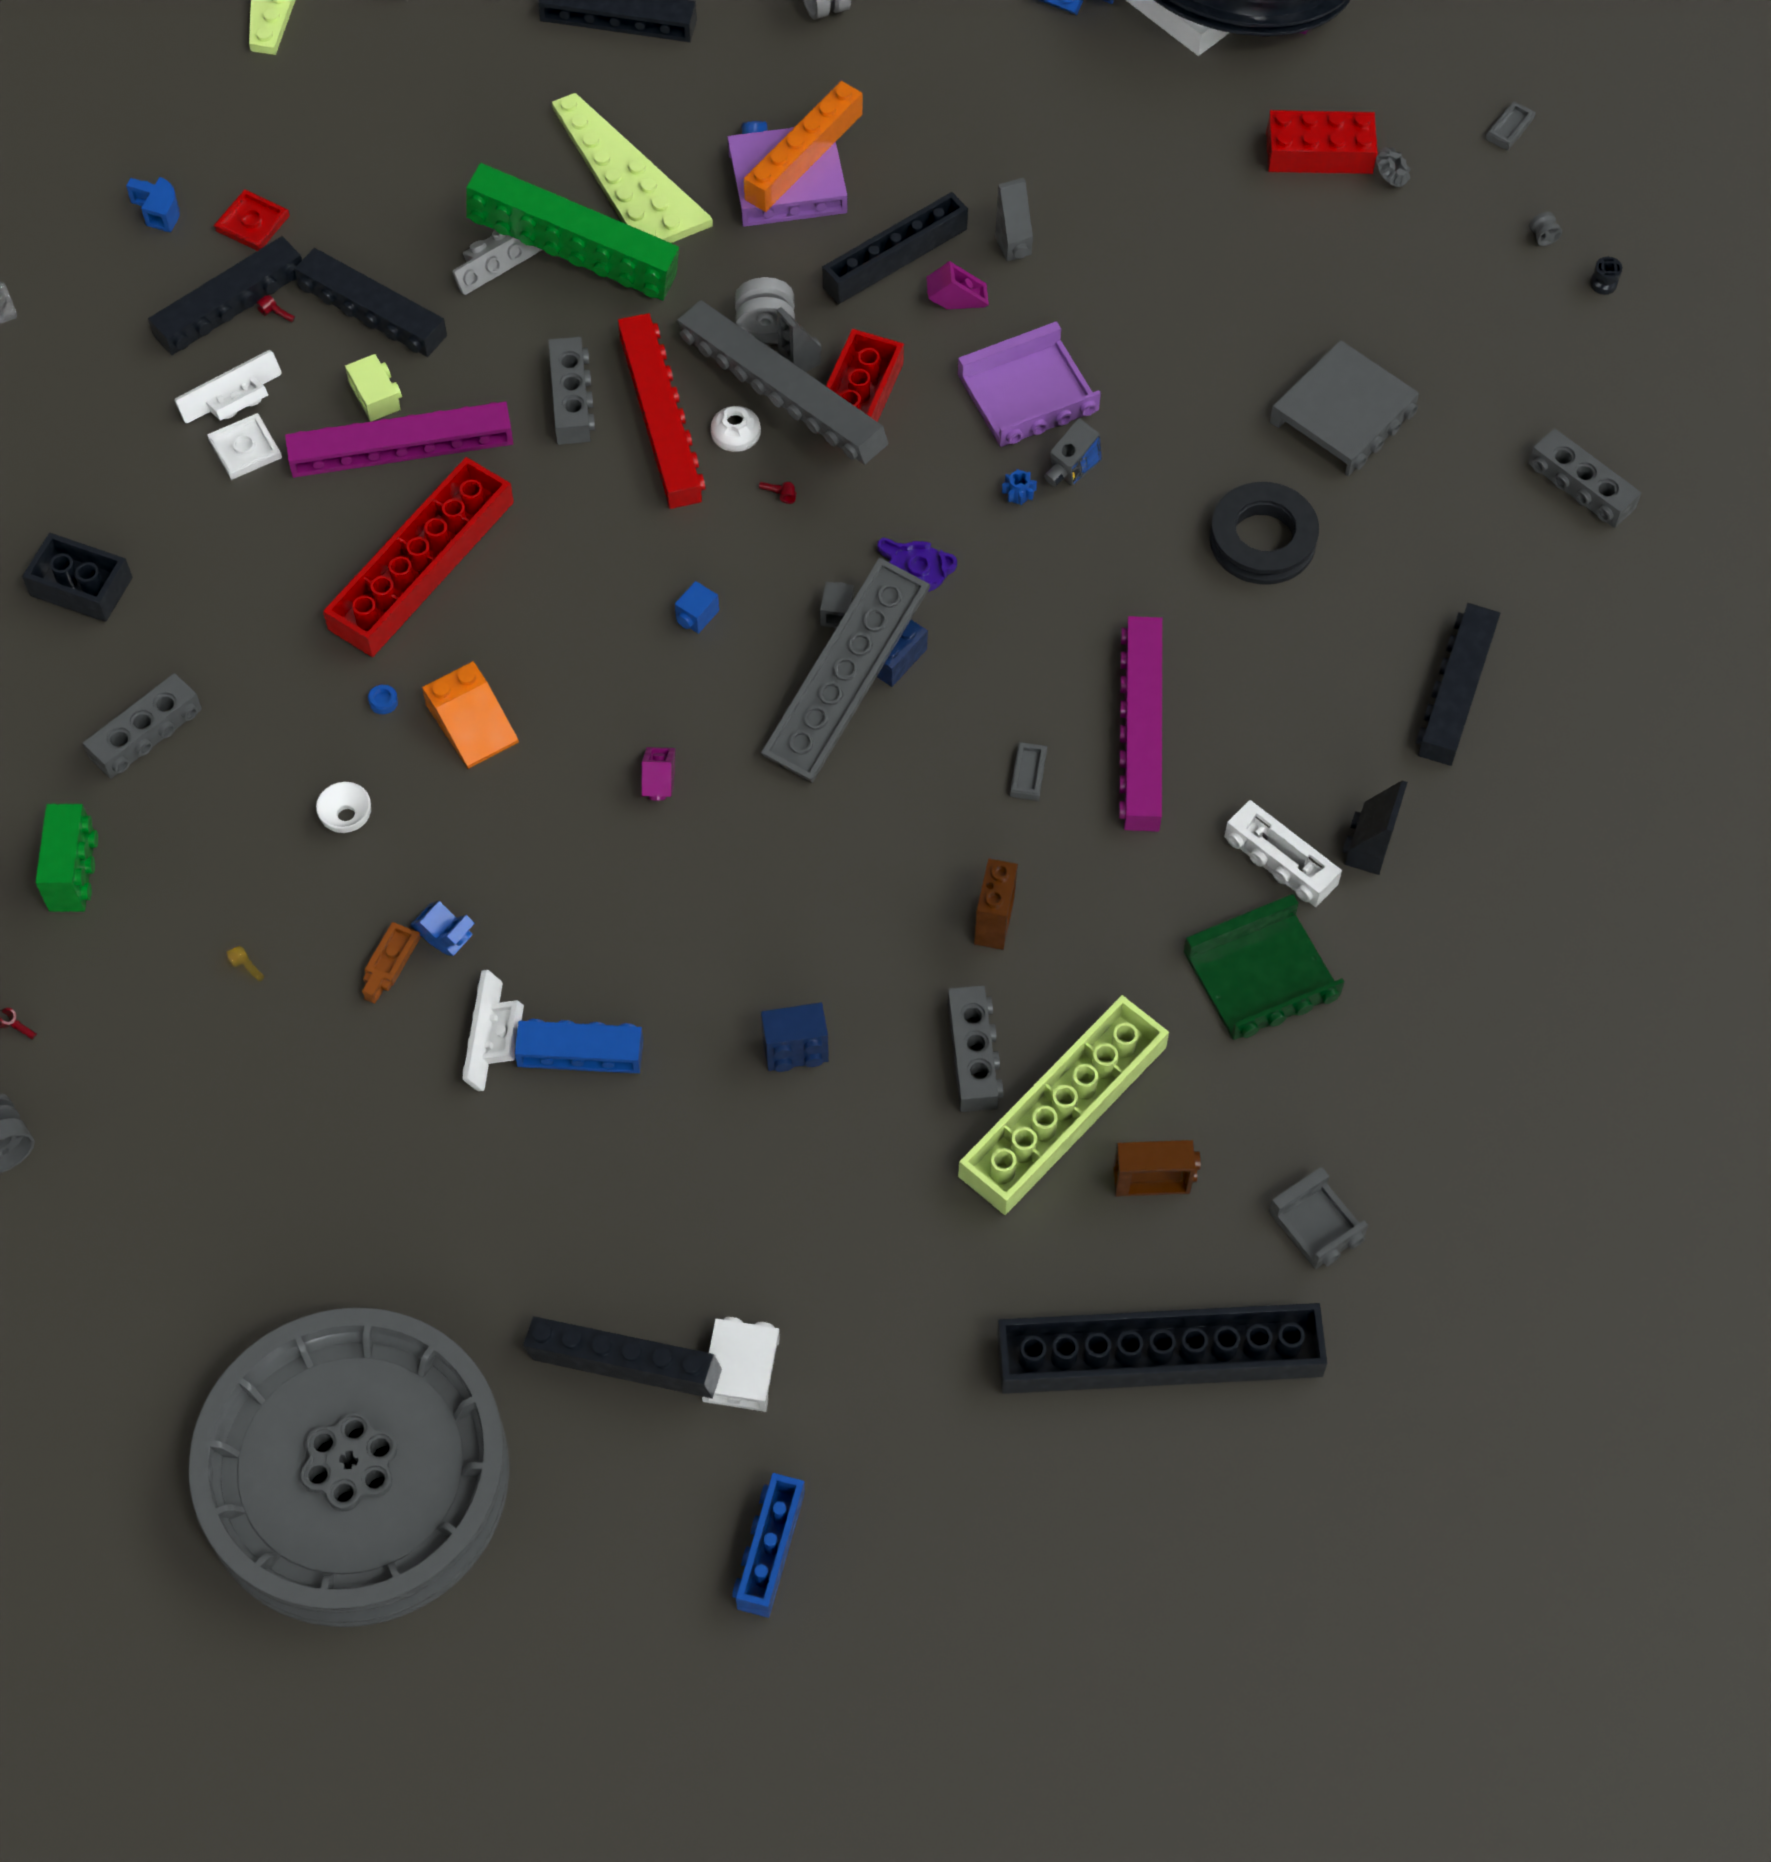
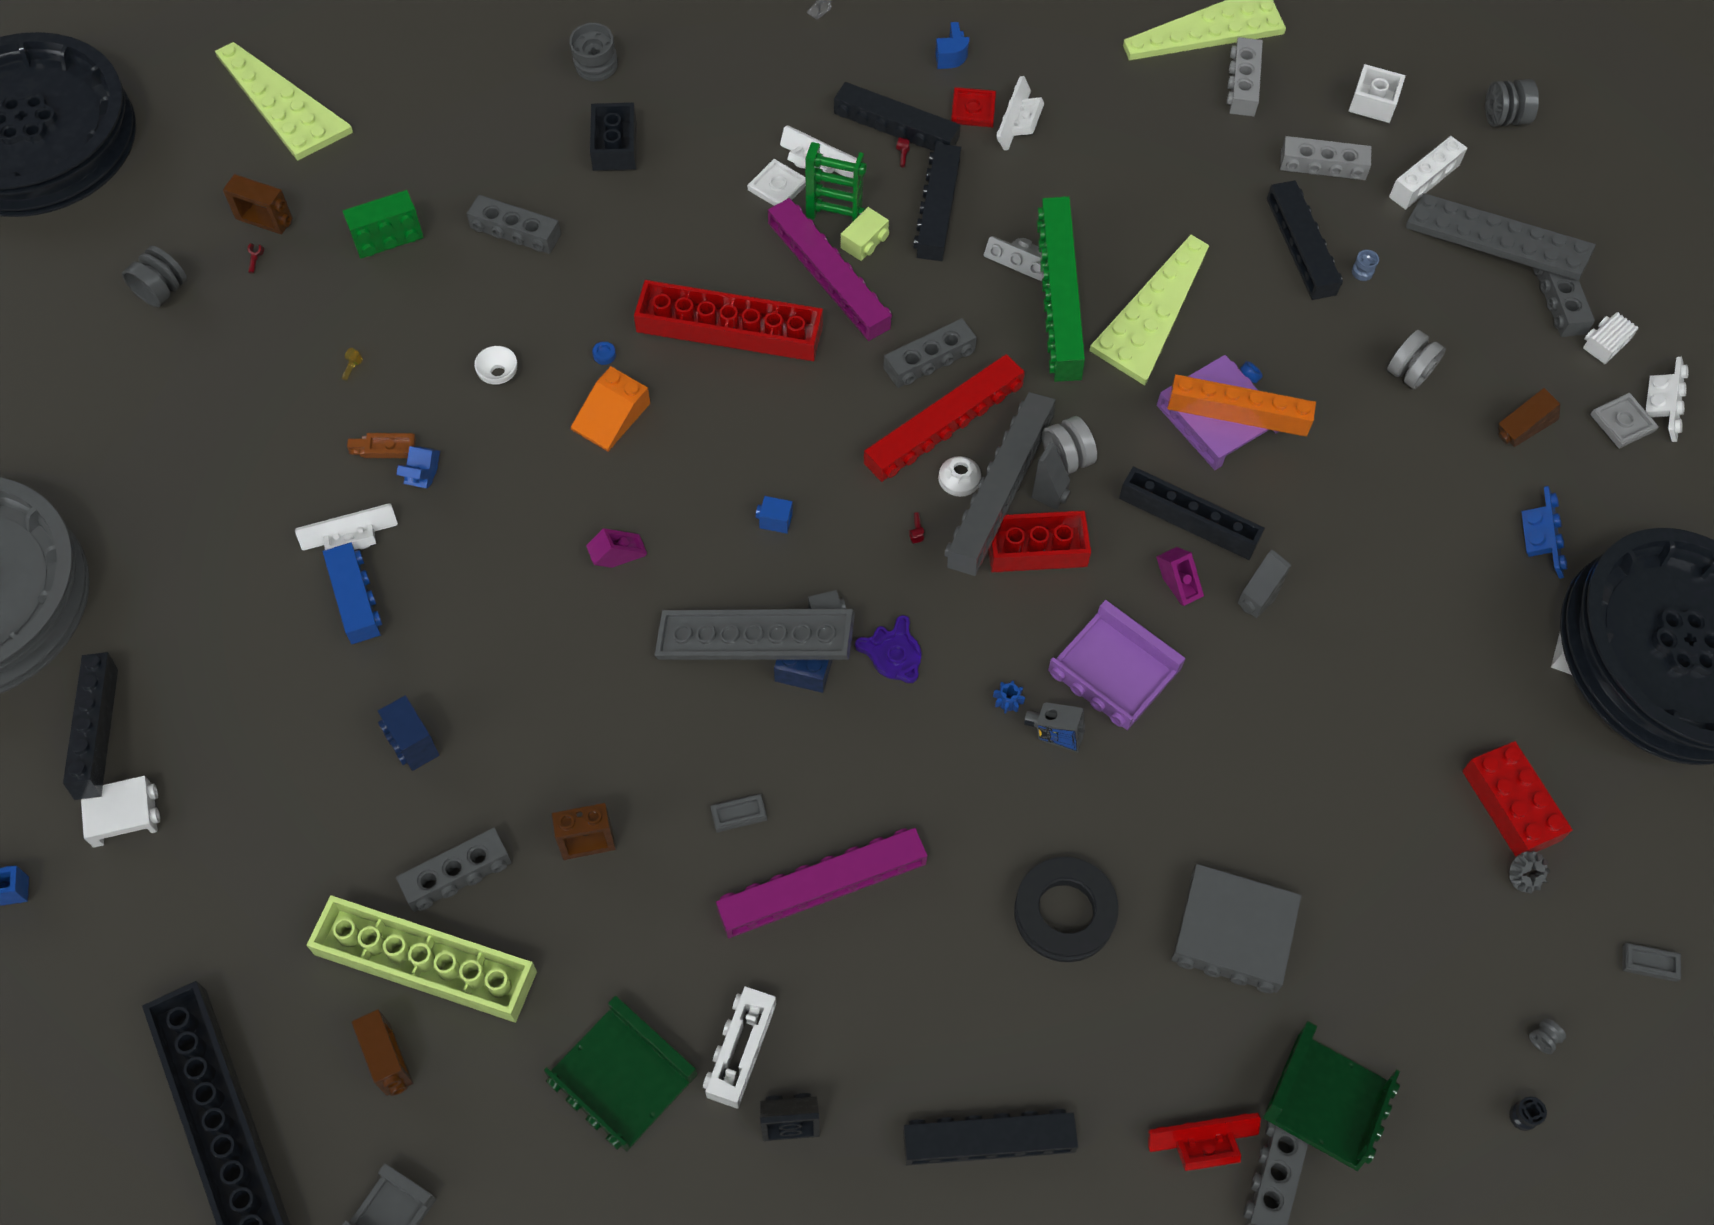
camera: 65 degrees right, 0 degrees up
none -> green fence [805,142,867,222]
none -> white bracket [997,76,1044,151]
none -> red bracket [1148,1113,1261,1171]
none -> dark green panel [1263,1021,1400,1172]

